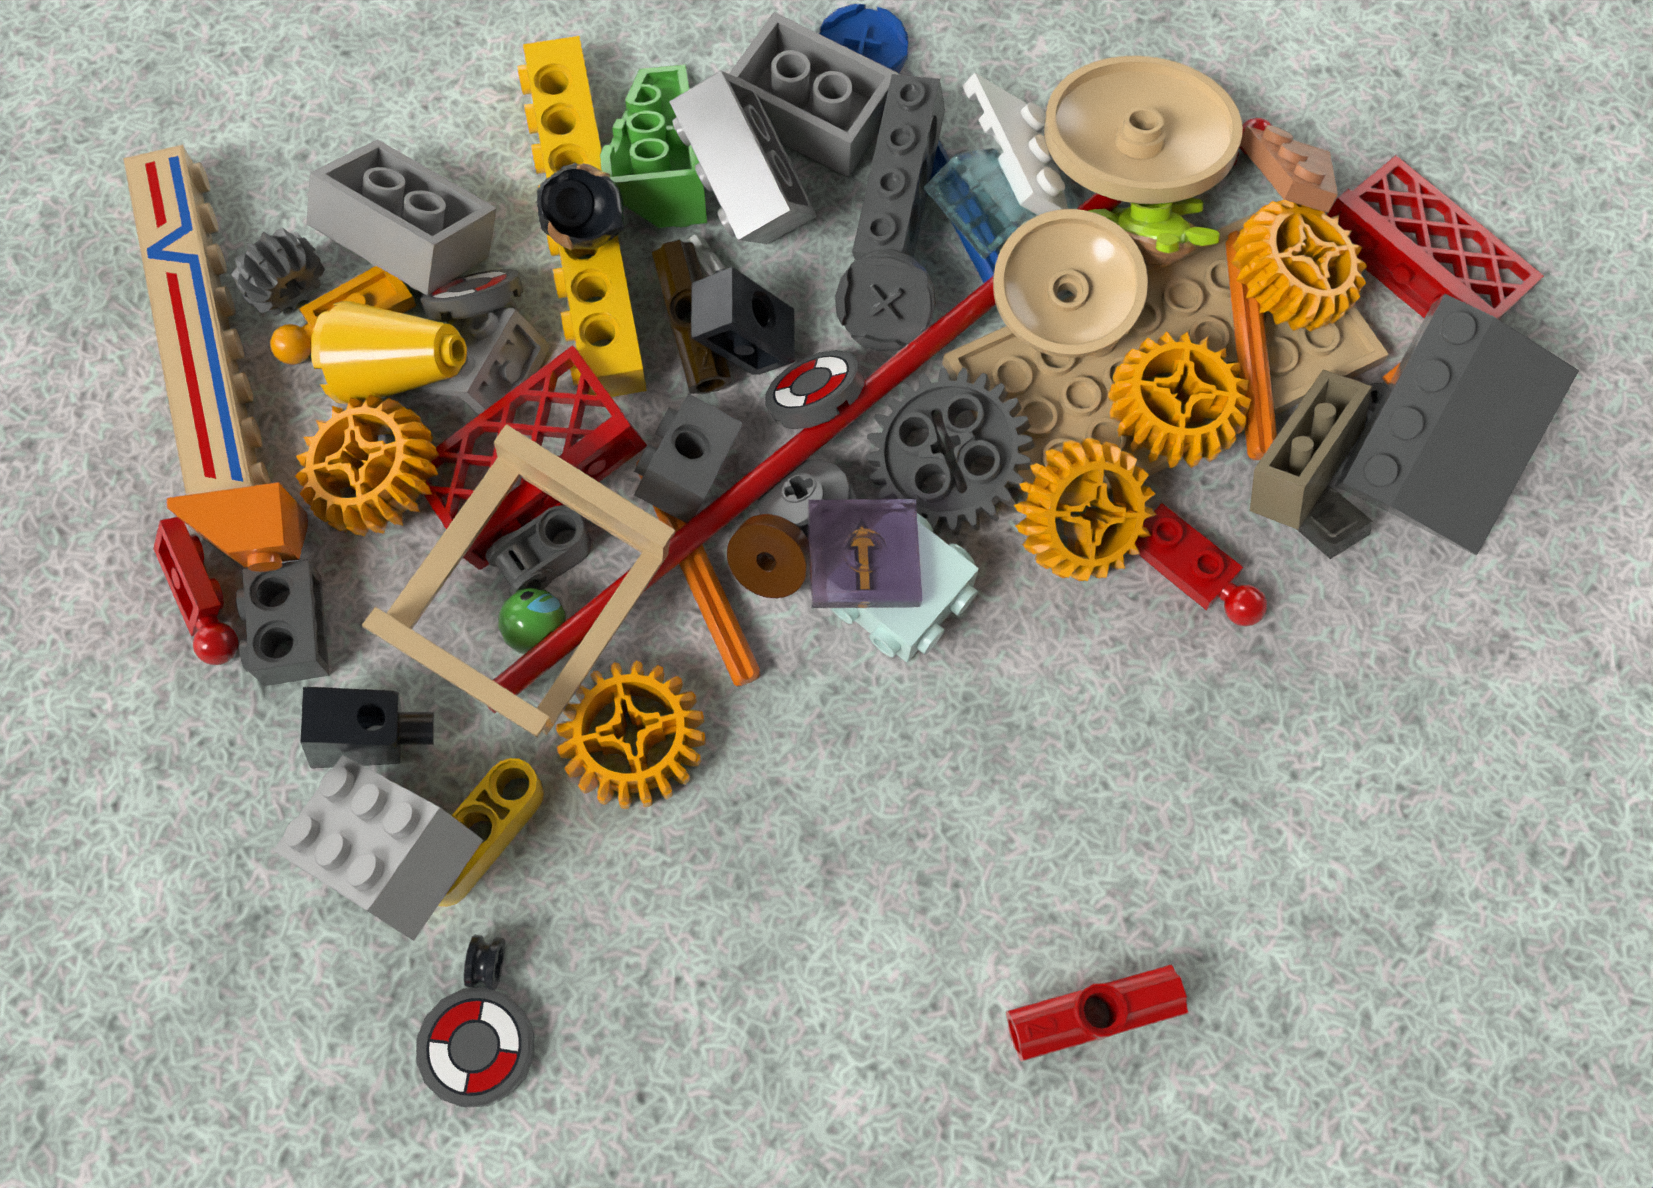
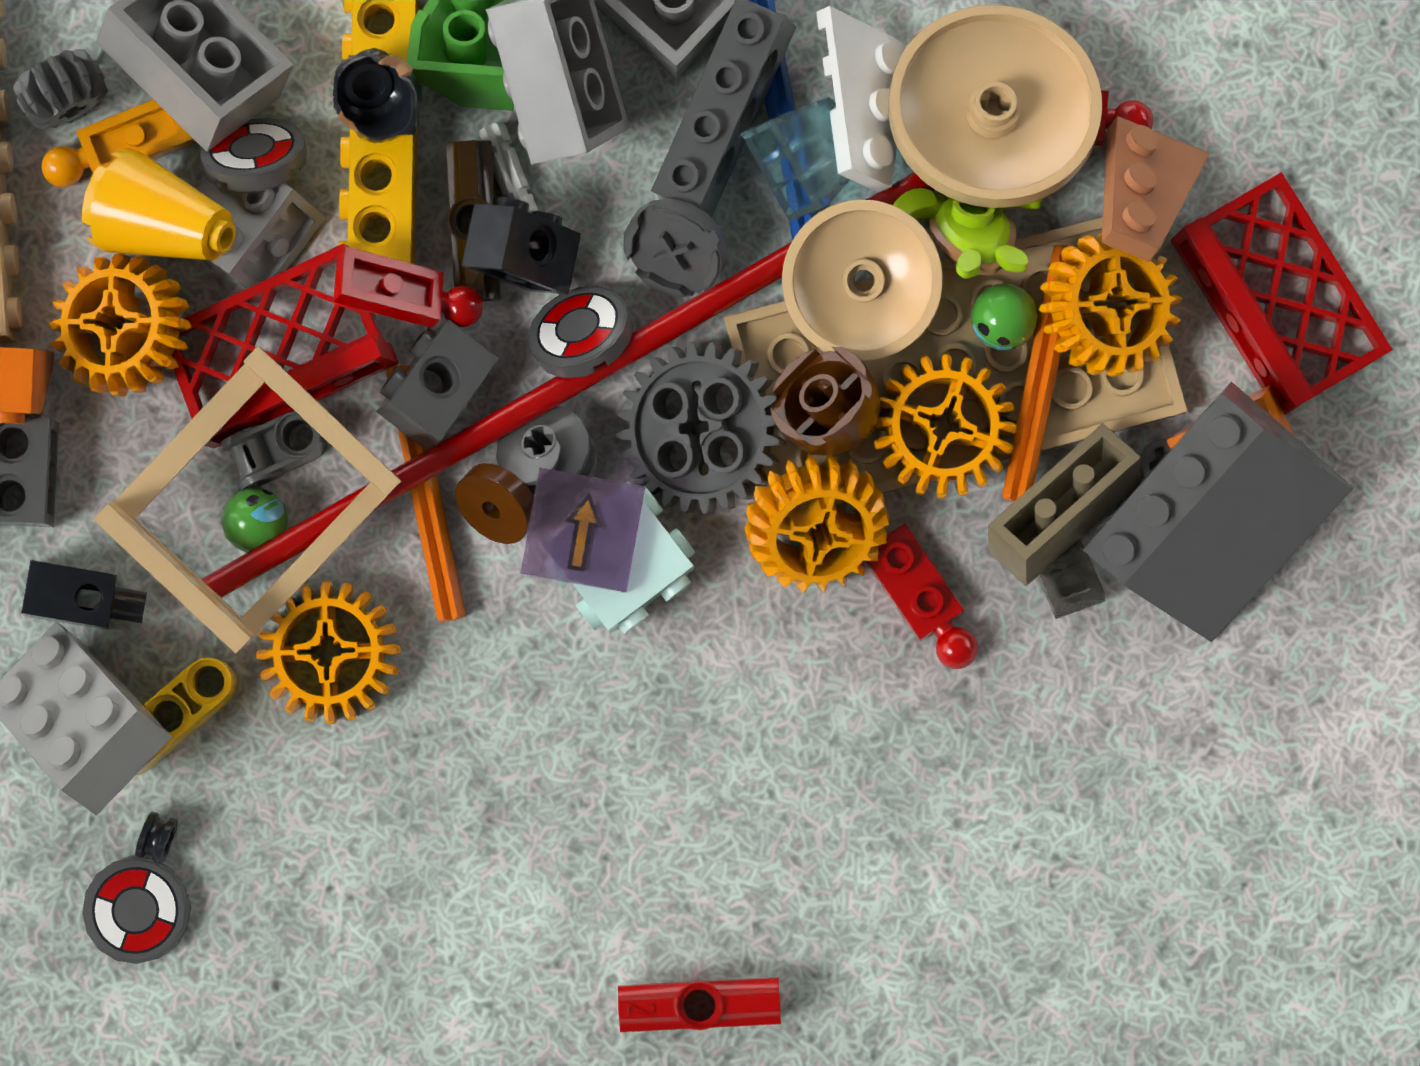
camera: 20 degrees right, 15 degrees up
none -> red plate [333,246,483,328]
none -> reddish brown cylinder [771,347,881,456]
none -> bright green piece [971,284,1038,350]

